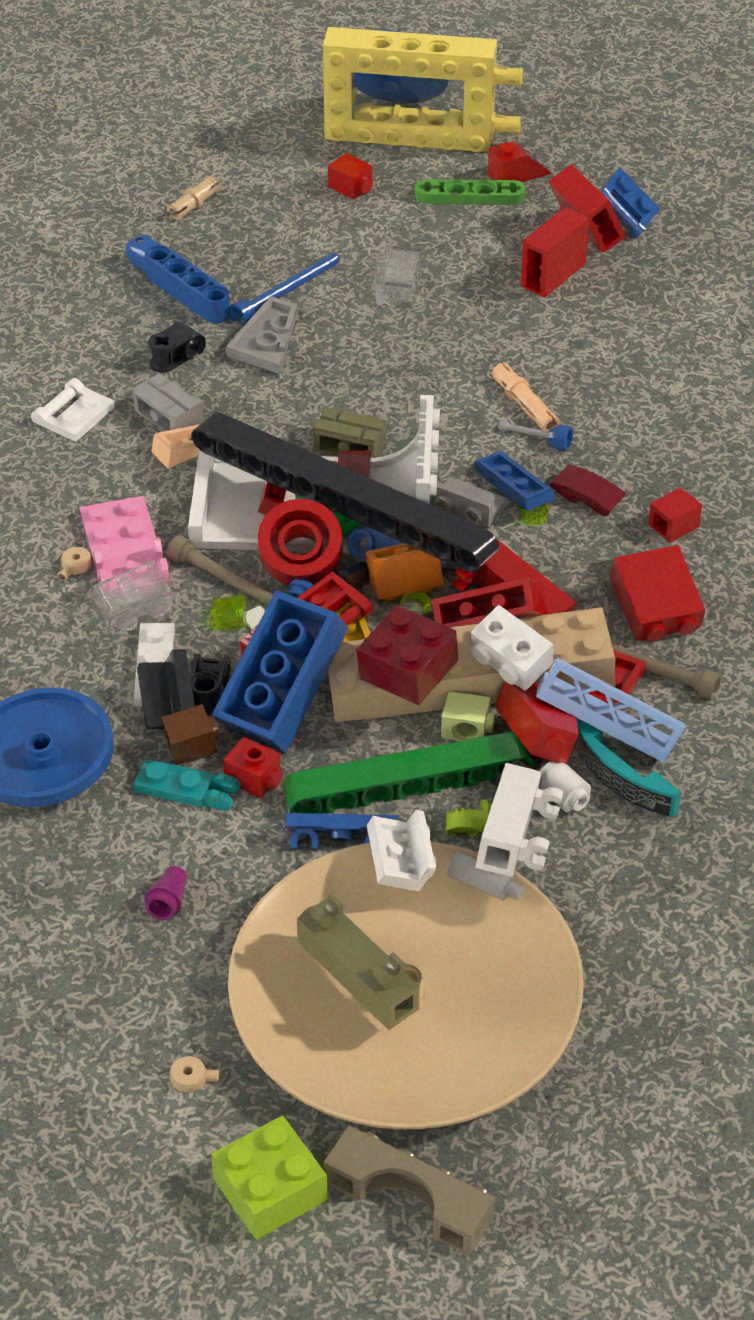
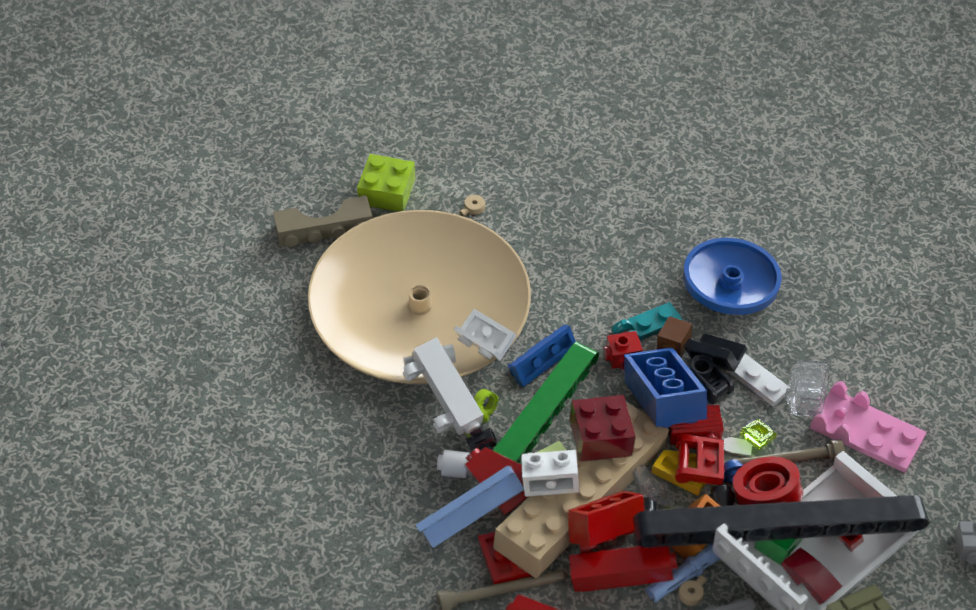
camera: 135 degrees right, 5 degrees up
tan piece [58,547,92,581] -> none
magenta cone [145,866,187,920] -> none
light nougat slope [151,424,200,468] -> none
olive brick [297,894,420,1030] -> none
slope [574,718,681,817] -> none

